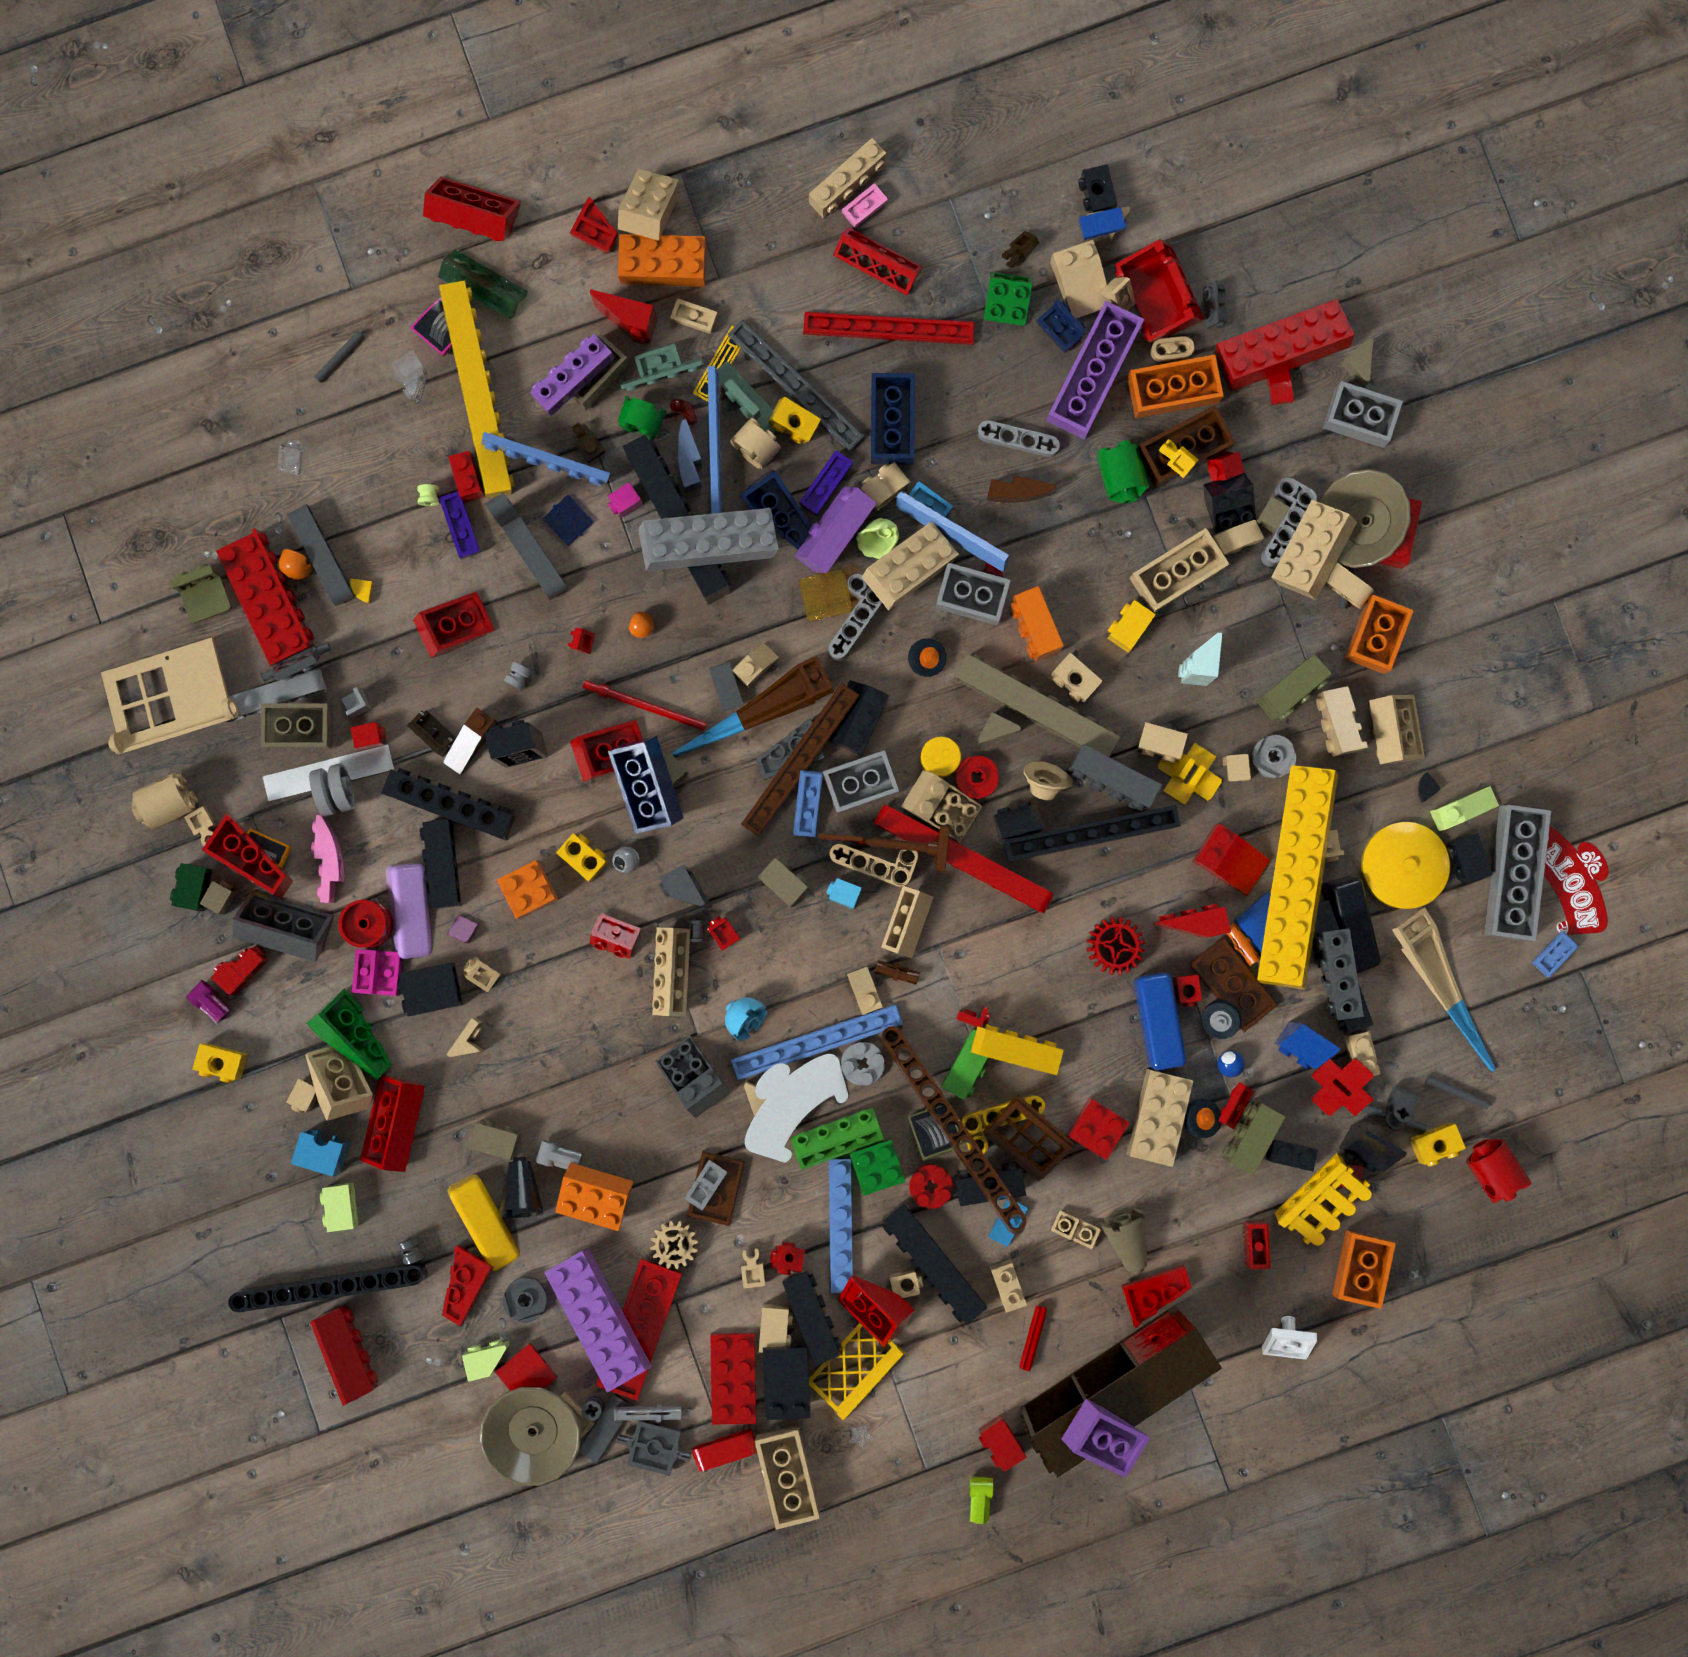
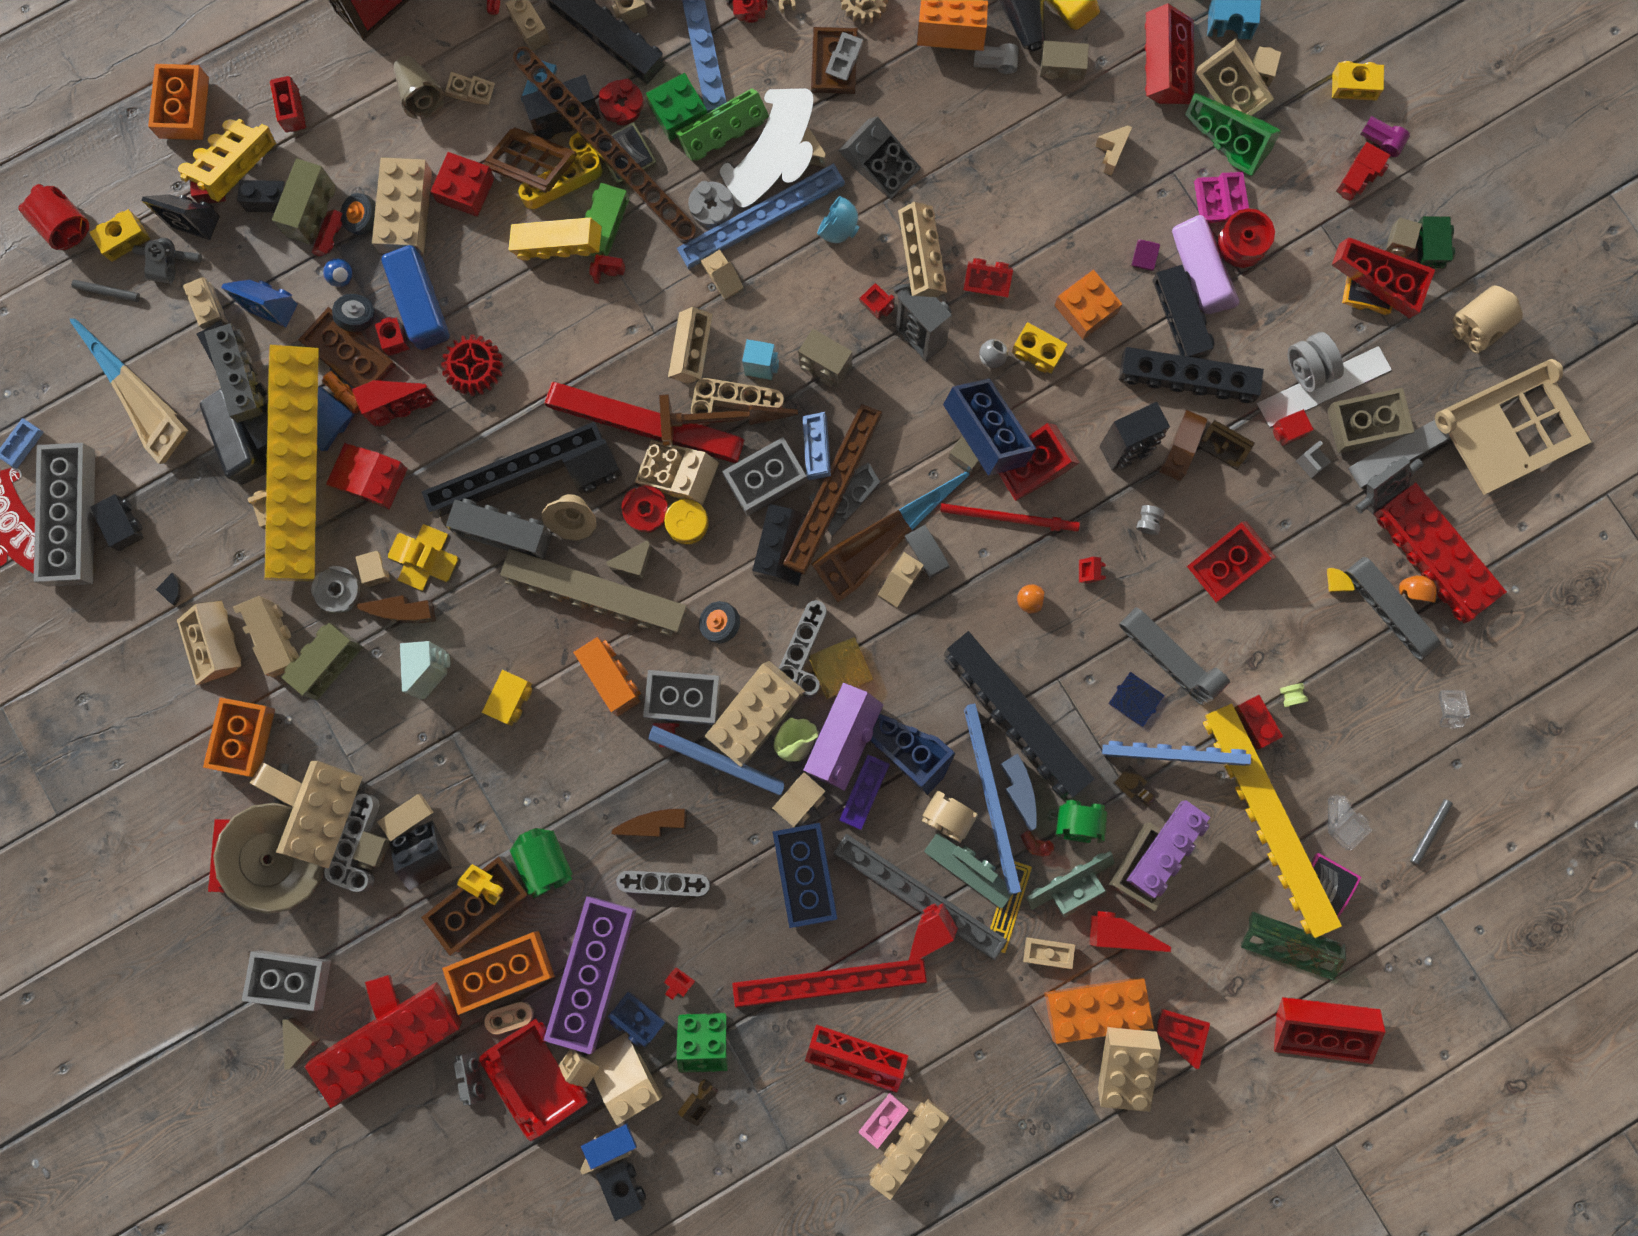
camera: 170 degrees right, 5 degrees down
olive bracket [170,564,232,623] -> none
tan plate [184,806,216,846] -> none
dark grey slope [233,891,334,962] -> none
bright pink slope [311,815,344,903] -> none
black brick [397,962,463,1017] -> none
dark purple plate [439,491,481,559] -> none
tan bracket [463,956,500,992] -> none
dark pink brick [608,482,643,518] -> none
light grey brick [638,508,779,571] -> none
yellow brick [768,397,821,444] -> none
reddish brown pin [874,960,920,985] -> none
dark azure plate [909,481,953,517] -> none
tan brick [1051,653,1102,703] -> none
red wing [1121,1265,1192,1328] -> none
tan brick [1129,528,1229,613] -> none
tan brick [1138,722,1188,764] -> none
red brick [1206,451,1244,481] -> none
white tile [1262,1316,1317,1360] -> none
red piece [1311,1058,1374,1116] -> none
yellow dish [1361,822,1450,909] -> none
yellowish green slope [1430,786,1499,831] -> none
none -> reddish brown slope [357,595,436,623]
none -> red tile [664,967,695,1000]
none -> red slope [909,903,958,963]

